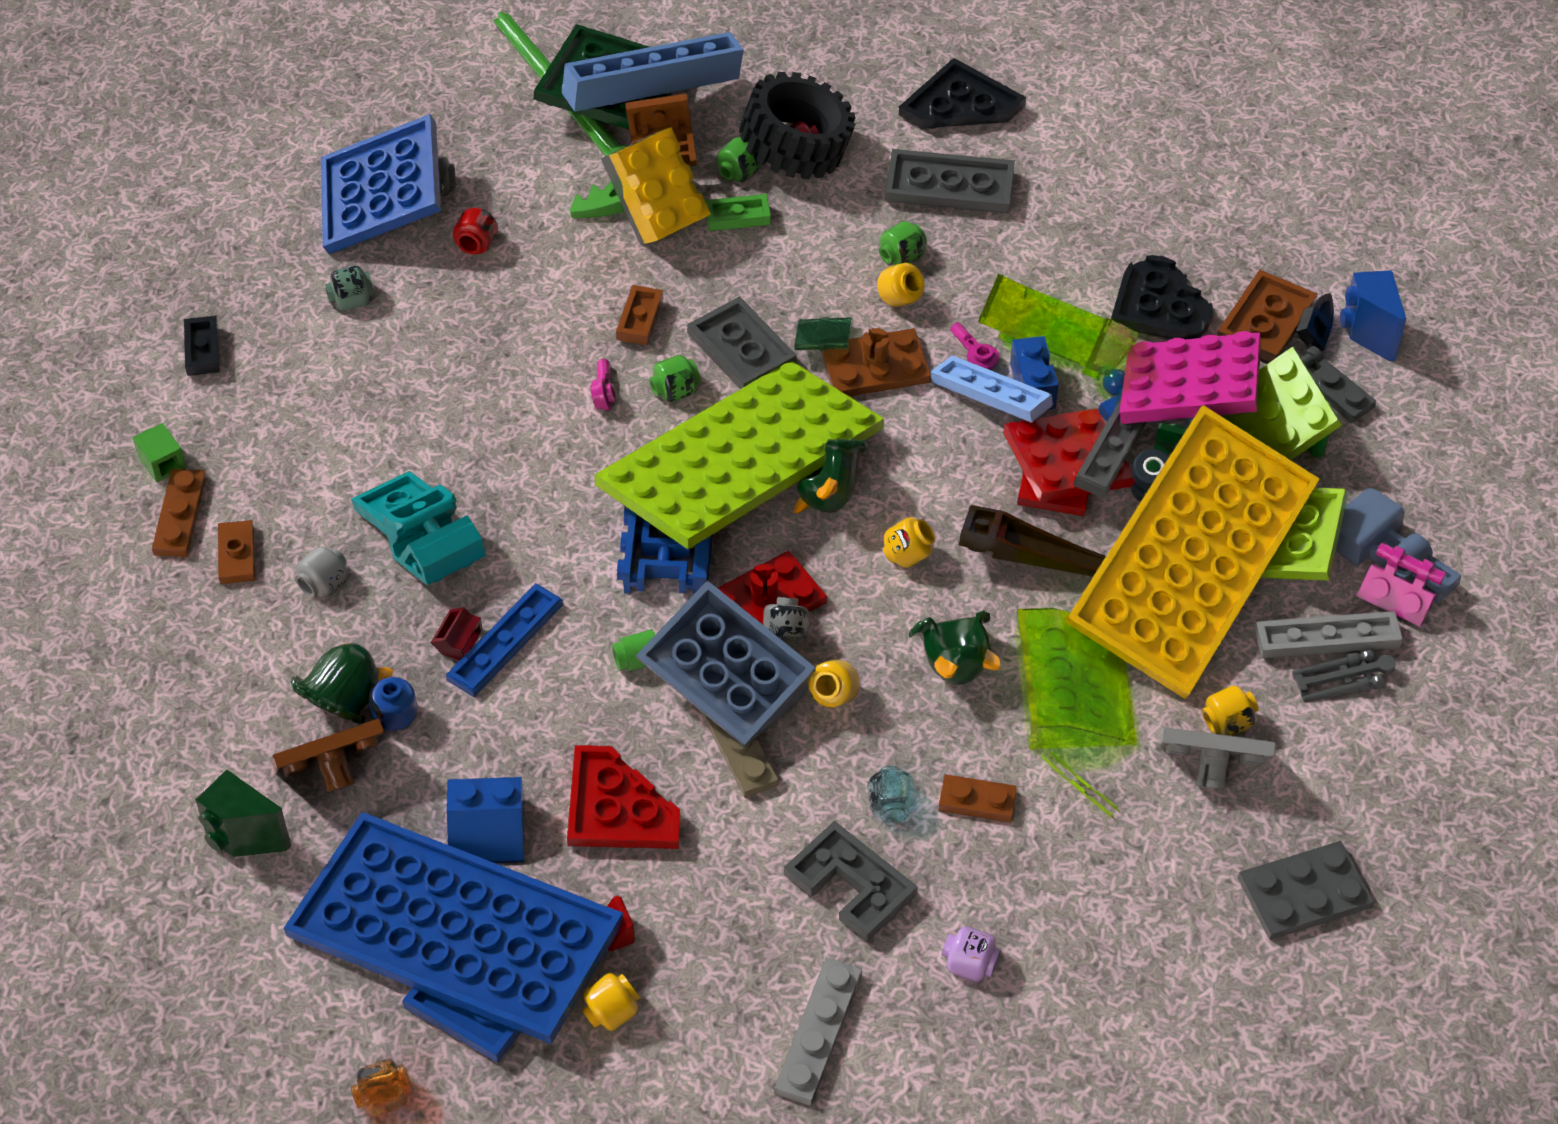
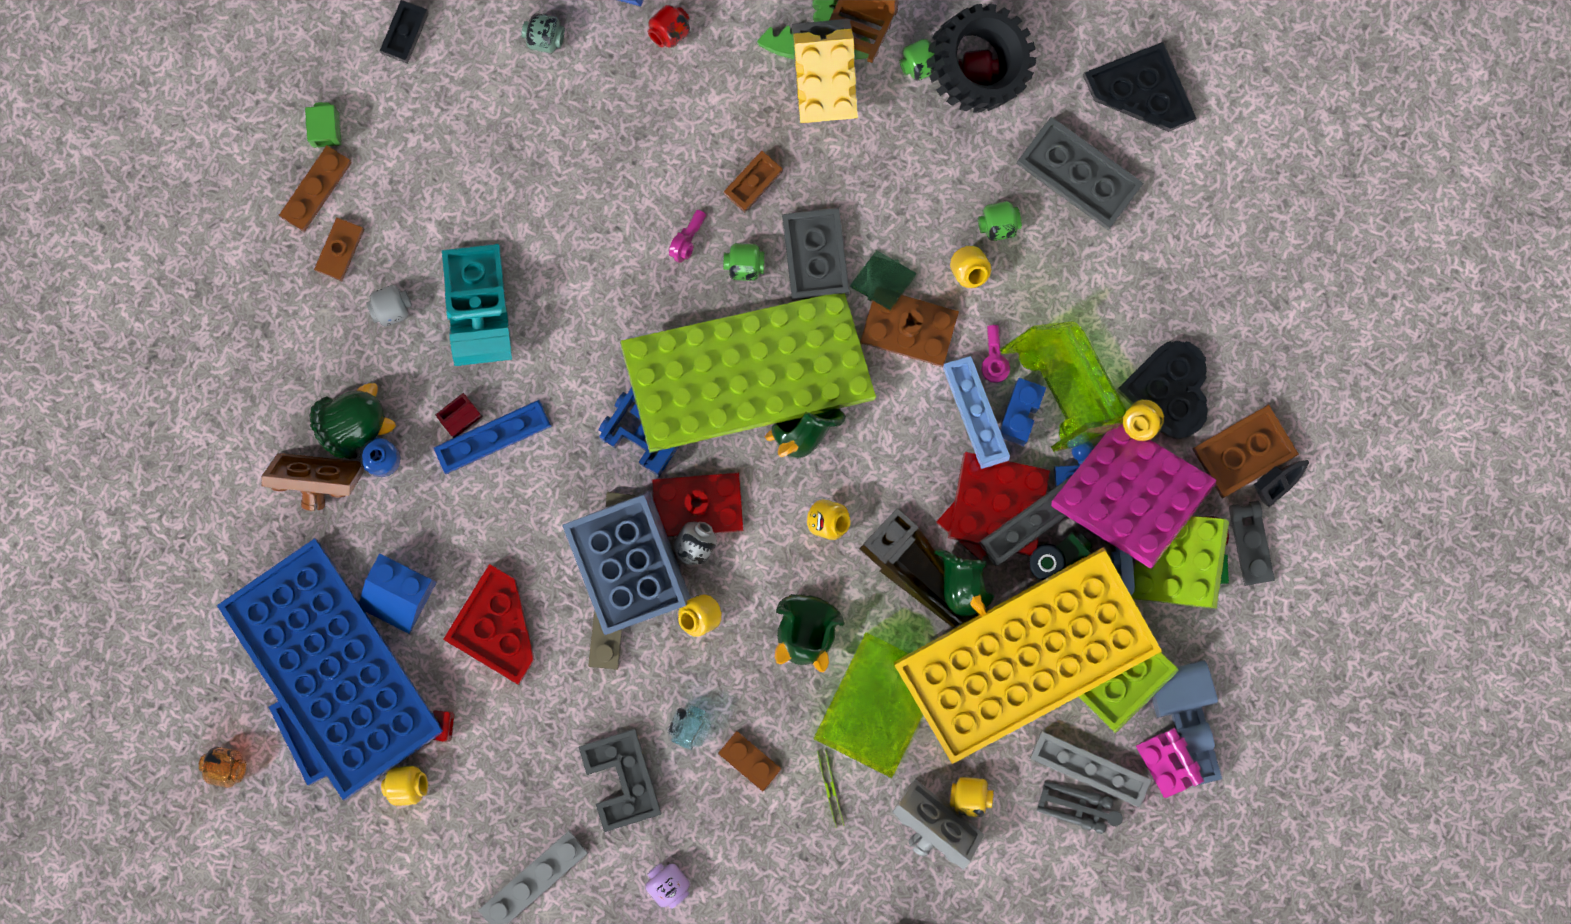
camera: 30 degrees right, 30 degrees up
dark green slope [195,770,291,857] -> none
bright green brick [612,629,655,672] -> none
bright green plate [705,194,771,231] -> none
blue slope [1340,270,1407,361] -> none
none -> dark green hair [935,549,994,616]
none -> yellow head [1123,400,1164,441]

